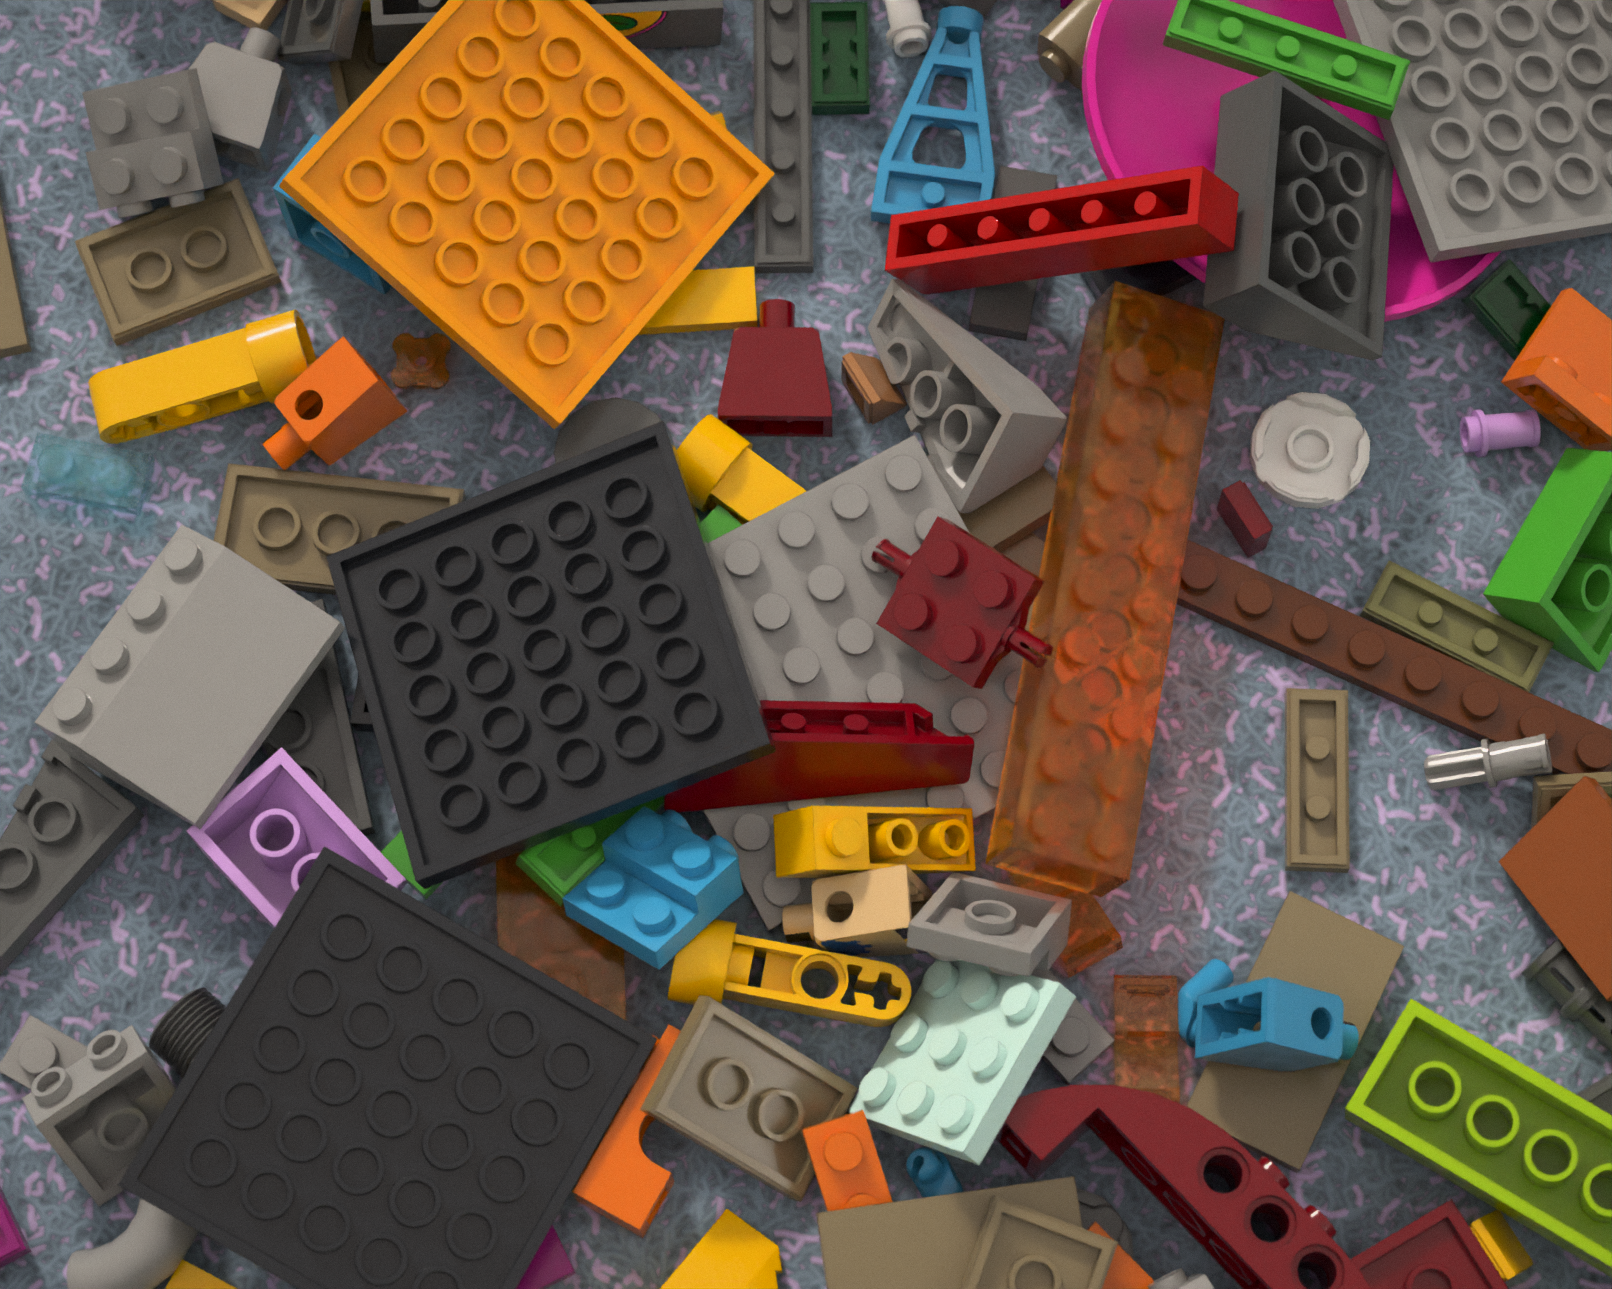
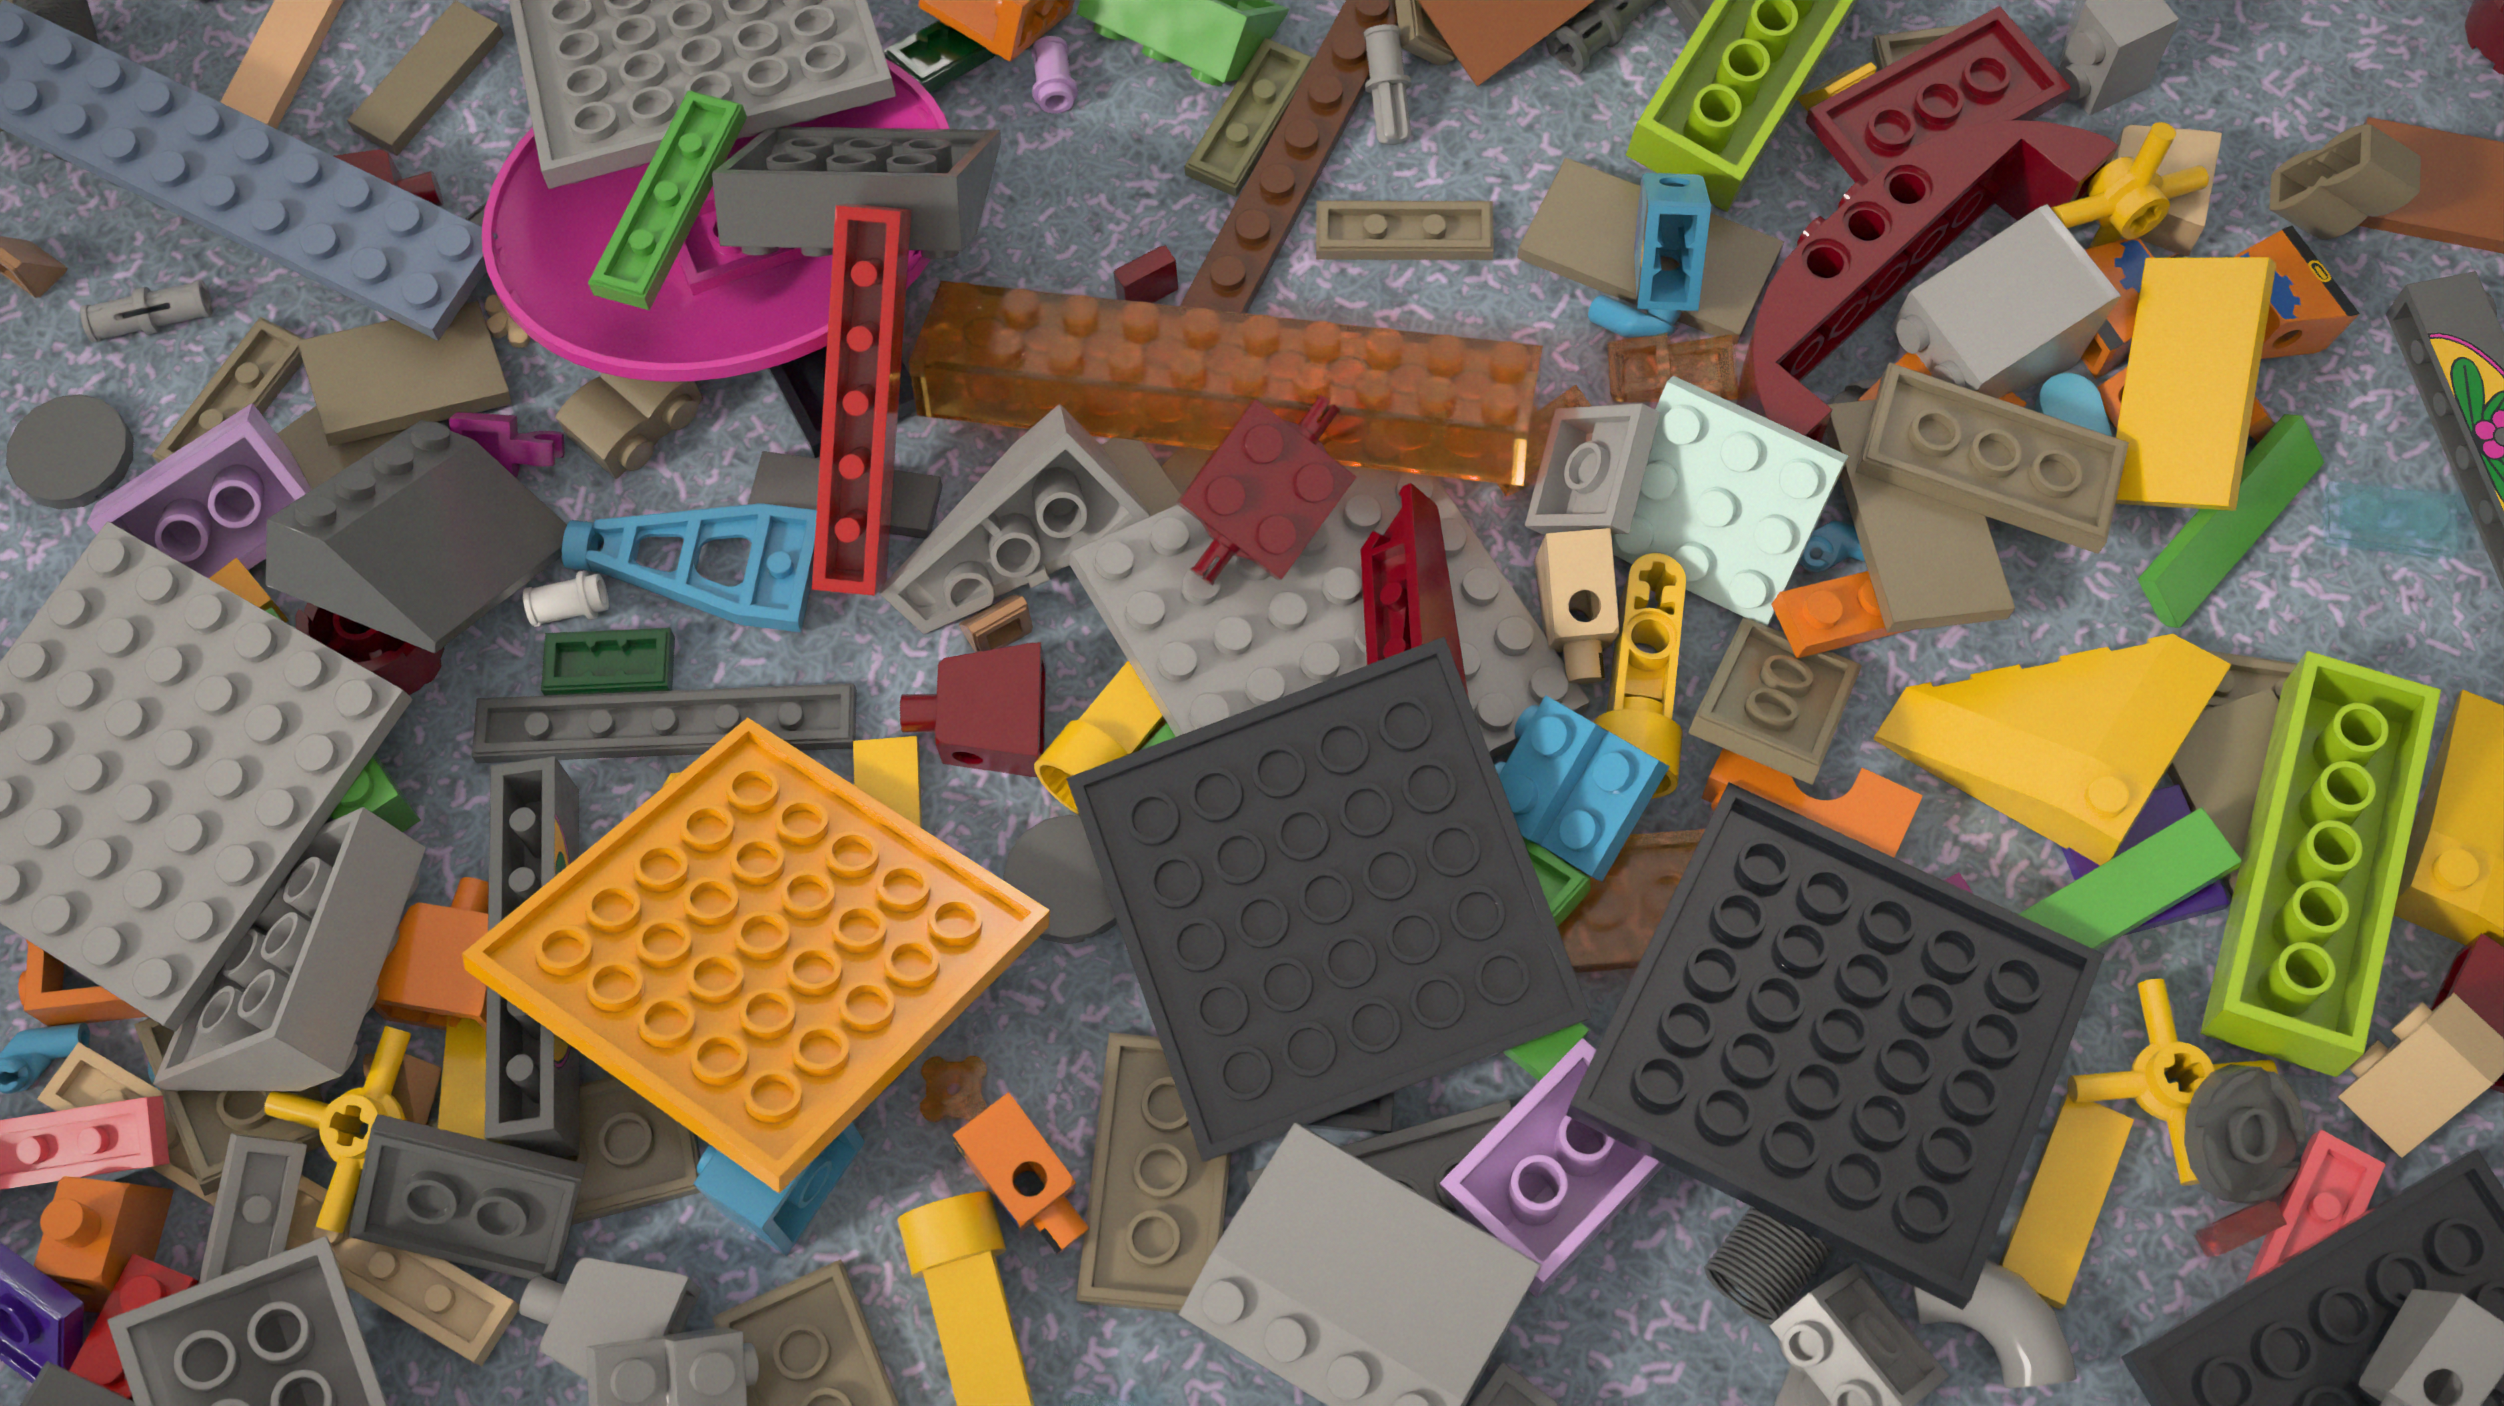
camera: 90 degrees left, 5 degrees down
yellow slope [773,805,976,878] -> none
white tile [1250,392,1370,509] -> none

